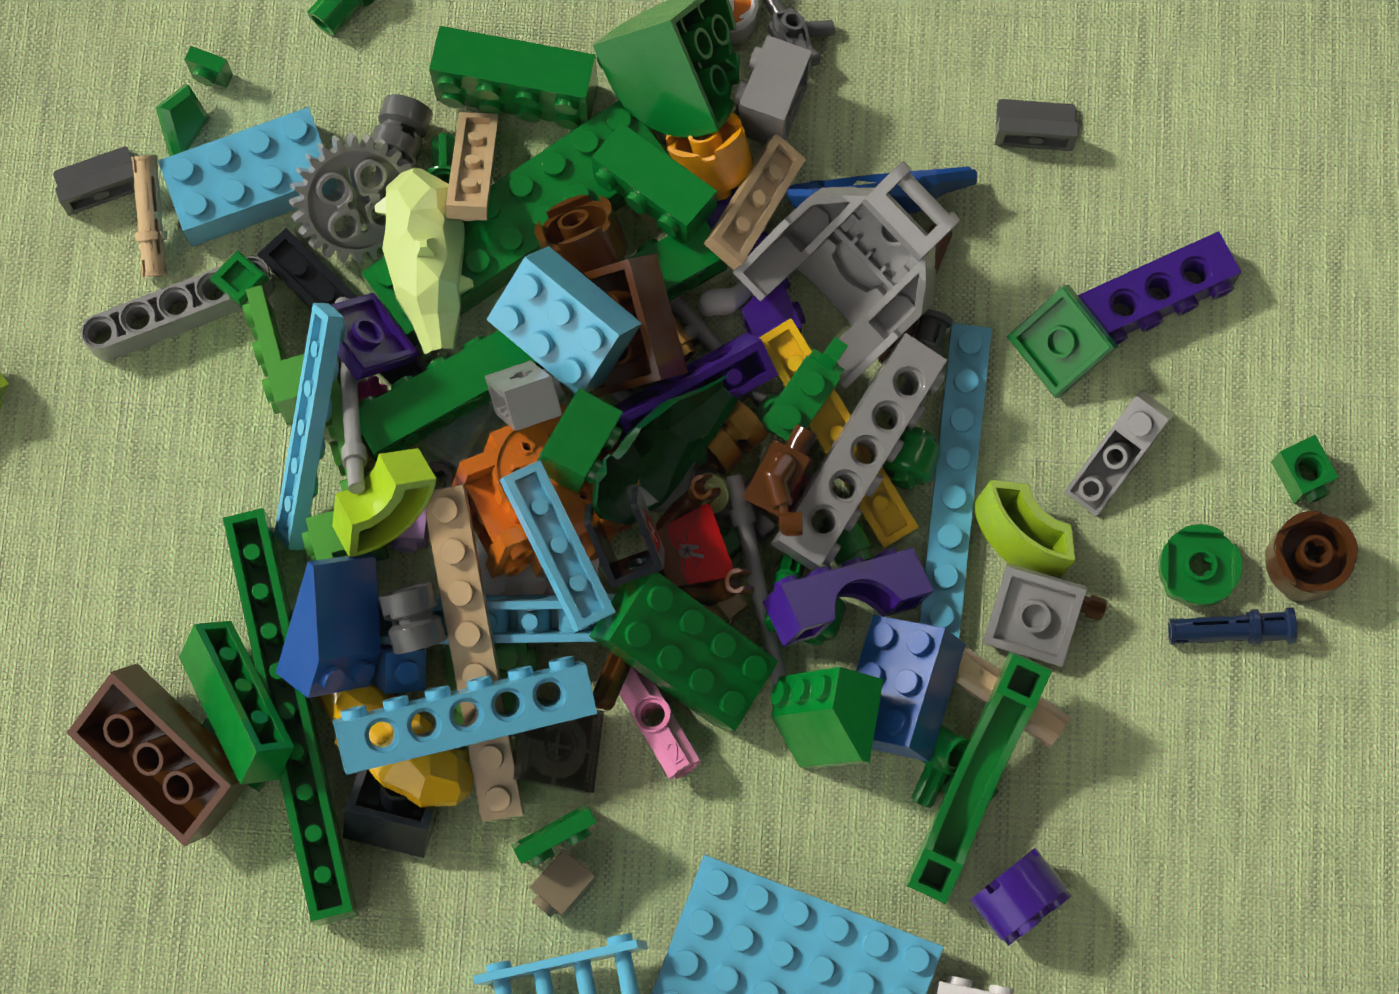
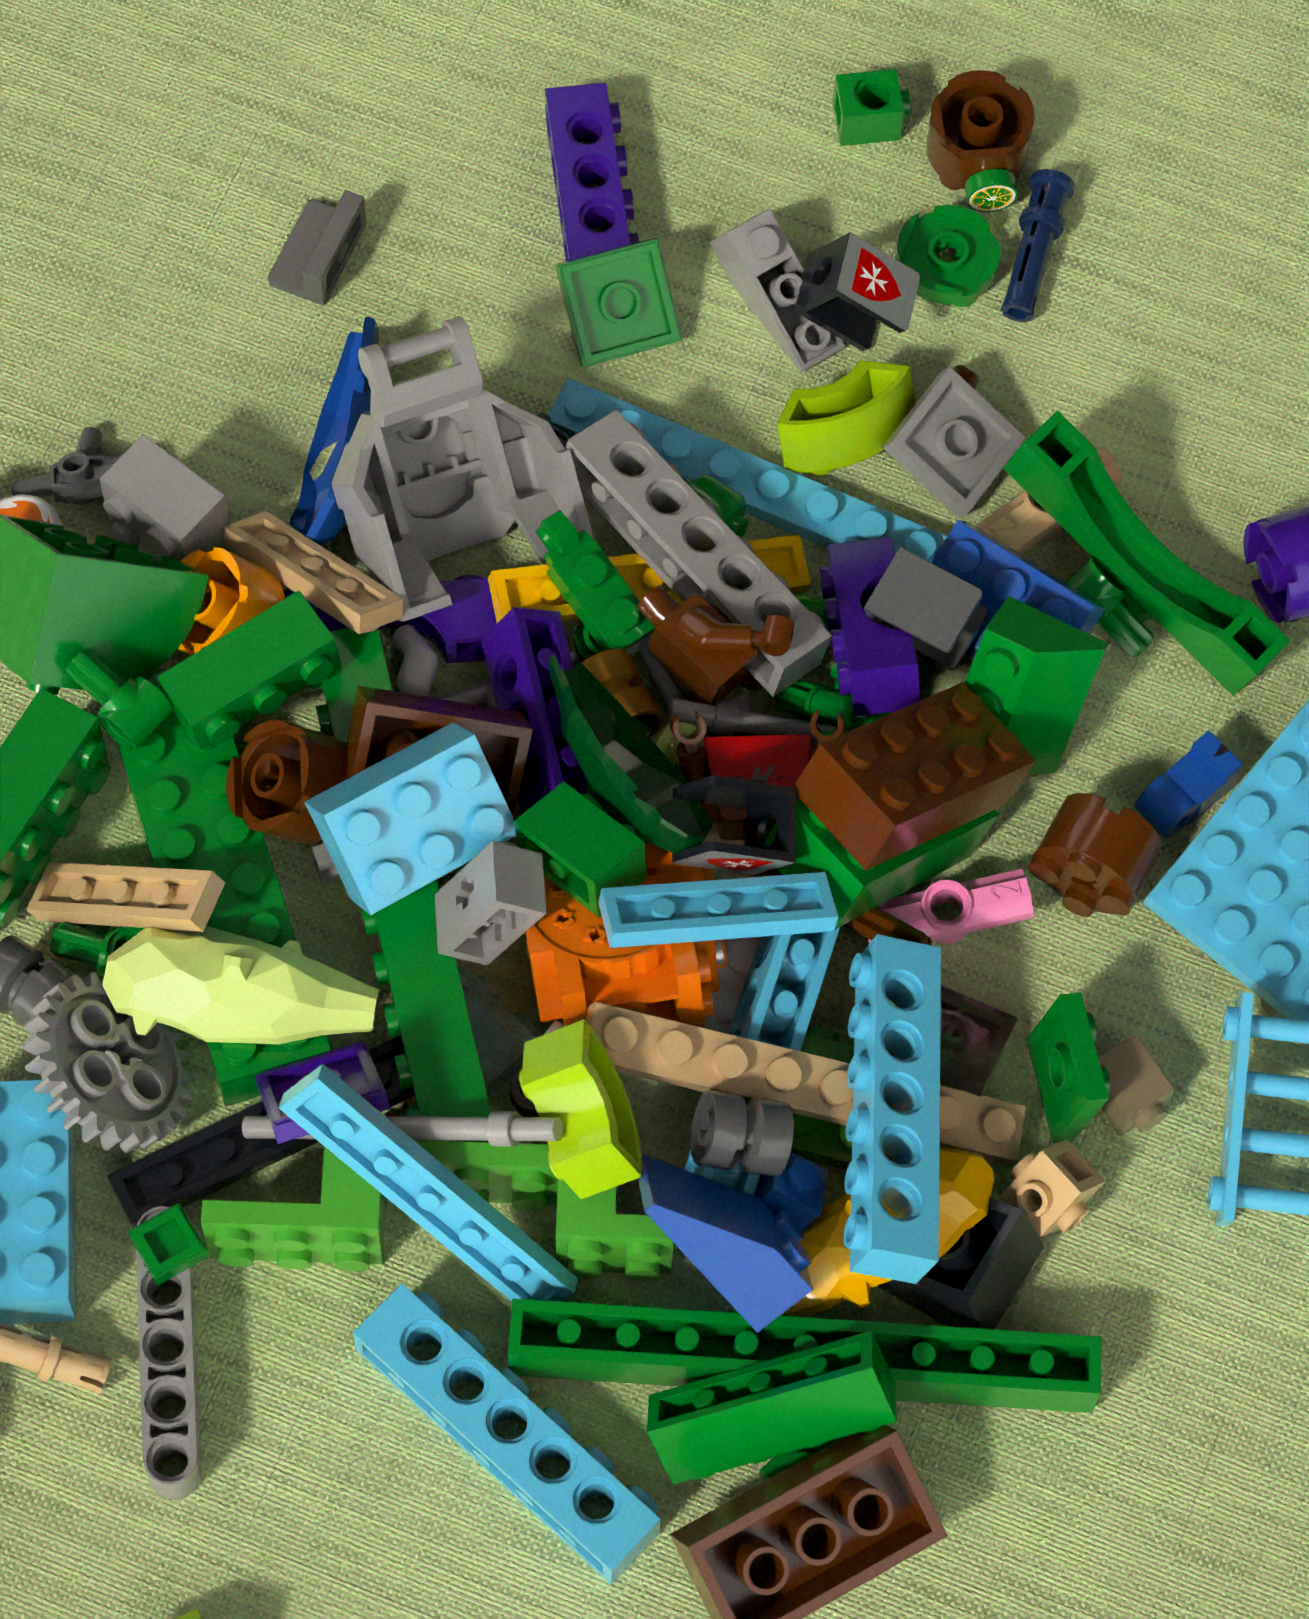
camera: 75 degrees left, 10 degrees down
none -> green axle [66,648,173,751]
none -> medium azure brick [353,1283,661,1585]
none -> reddish brown brick [792,682,1037,871]
none -> piece [794,232,920,351]
none -> dark grey piece [864,547,988,670]
none -> green tile [964,169,1018,212]
none -> tan brick [1001,1139,1106,1238]
none -> reddish brown brick [1028,793,1162,917]
none -> blue leg [1134,730,1243,838]

